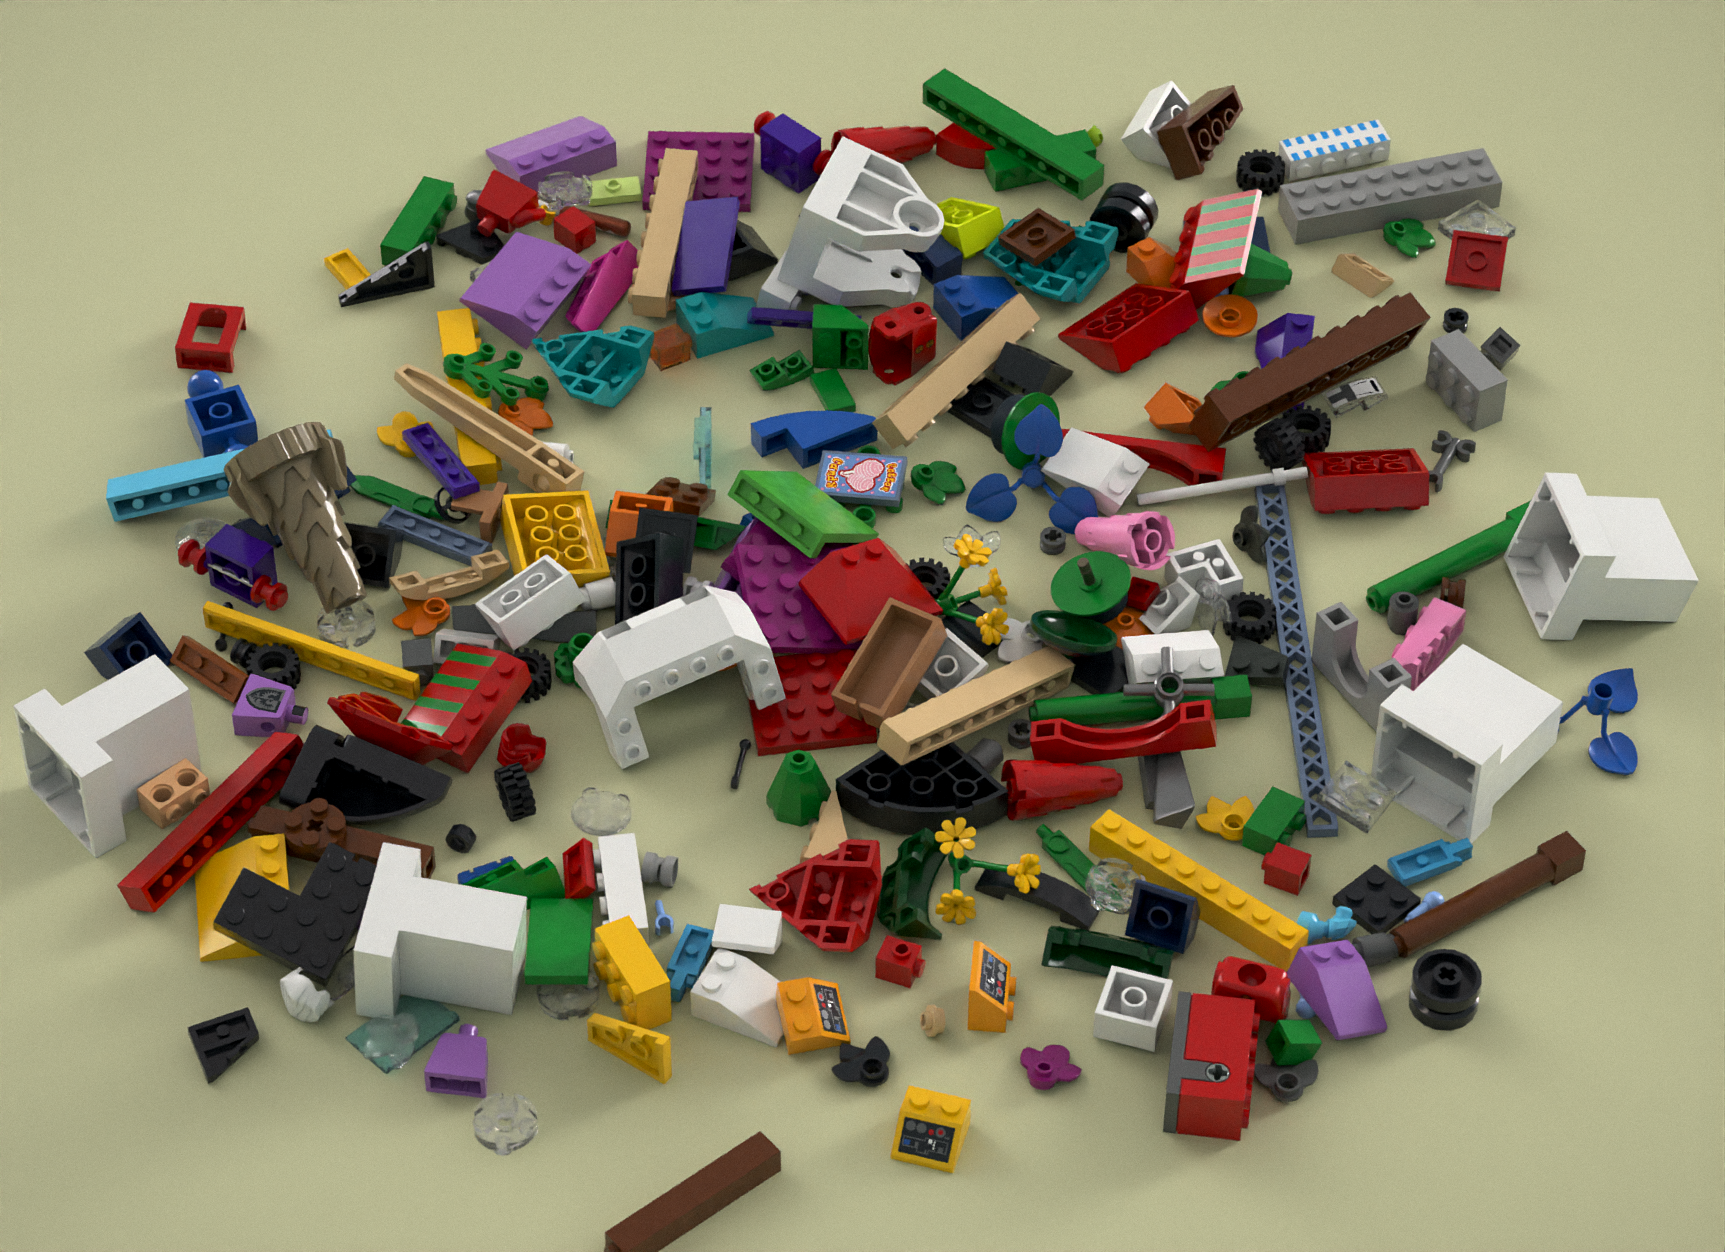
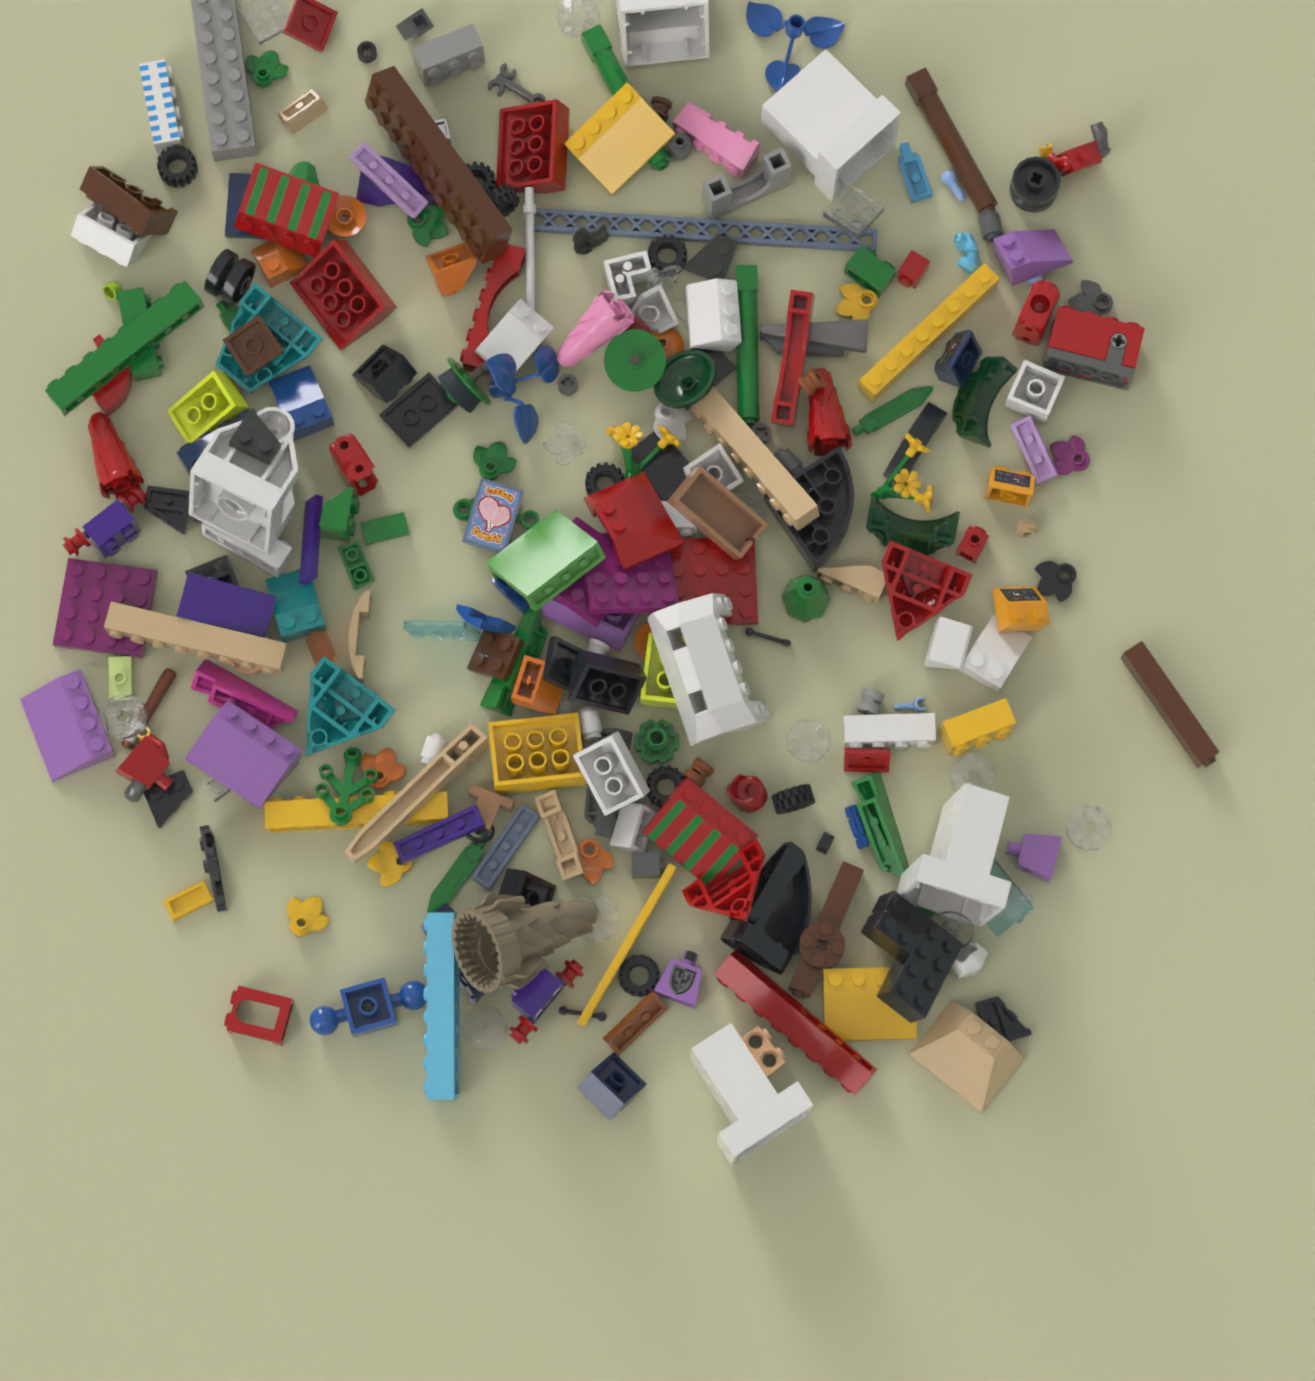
camera: 85 degrees left, 30 degrees up
black bush [230,638,258,668] -> none
green brick [380,176,457,266] -> none
green tile [524,898,594,985] -> none
red brick [553,206,596,254] -> none
yellow wing [587,1013,672,1084] -> none
dark azure hinge [667,924,714,1002] -> none
blue slope [751,410,878,469] -> none
tan brick [872,293,1040,449] -> none
yellow slope [891,1085,971,1173] -> none
clear plate [1085,858,1147,915] -> none
flat silver bar [1123,646,1214,715] -> none
green brick [1265,1020,1322,1065] -> none
black plate [1332,864,1421,934] -> none
none -> pearl dark grey wing [229,408,281,465]
none -> yellow plate [286,897,330,936]
none -> lavender plate [348,142,429,219]
none -> tan slope [348,590,372,683]
none -> blue brick [456,604,517,633]
none -> yellow slope [564,83,676,195]
none -> dark orange wheel [683,757,714,788]
none -> dark orange wheel [798,368,826,396]
none -> tan slope [909,1001,1024,1112]
none -> lavender plate [1011,415,1059,485]
none -> red torso [1039,121,1111,177]

